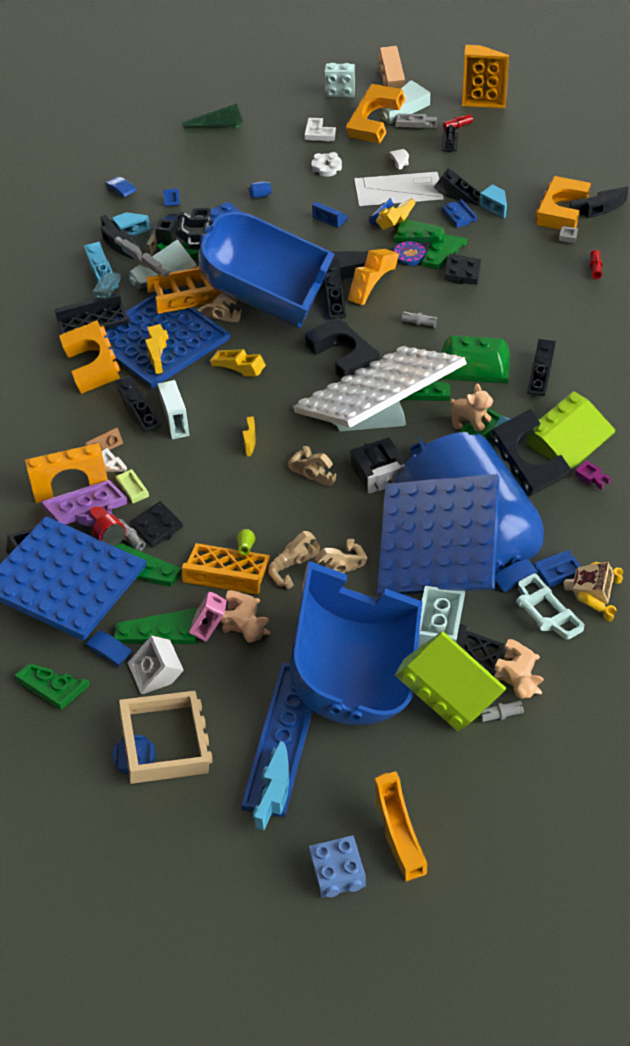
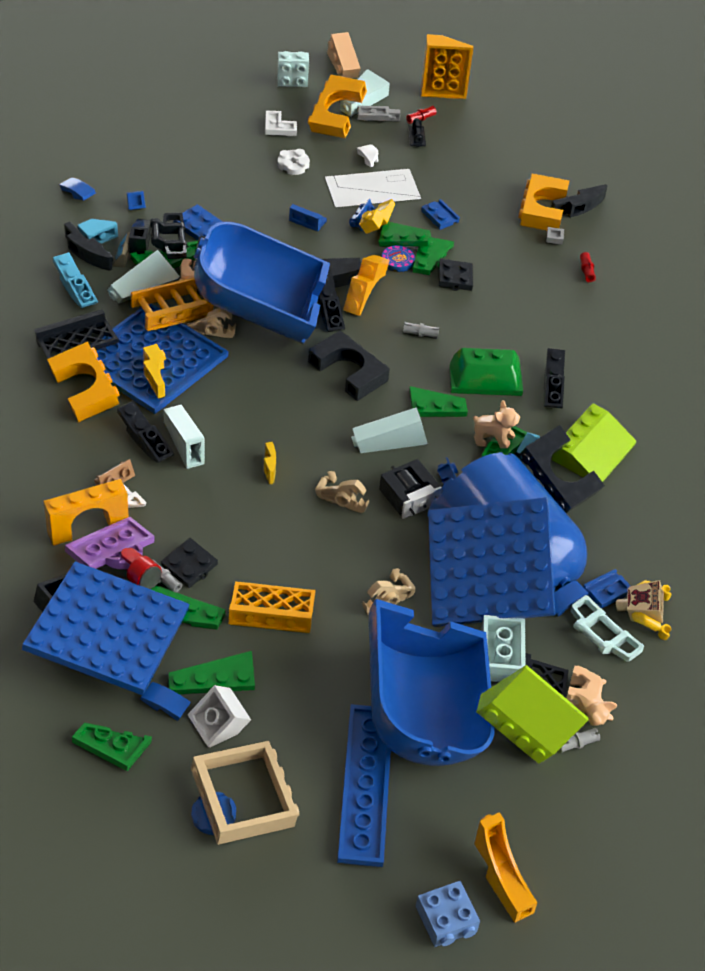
camera: 15 degrees left, 0 degrees up
clear light blue tile [92,272,121,298] -> none
light grey piece [114,237,170,277] -> none
yellowish green tile [115,469,149,504] -> none
clear green wedge [182,103,244,128] -> none
bright pink torso [189,592,227,642] -> none
yellow slope [209,349,266,377] -> none
light nougat animal [221,590,270,643] -> none
lime cone [236,529,256,555] -> none
blue brick [248,181,271,199] -> none
medium azure slope [252,741,289,831] -> none
tan animal [268,531,320,589] -> none
white plate [293,346,466,428] -> none
black slope [434,168,481,206] -> none
medium azure slope [480,184,507,218] -> none
magenta plate [575,461,611,490] -> none

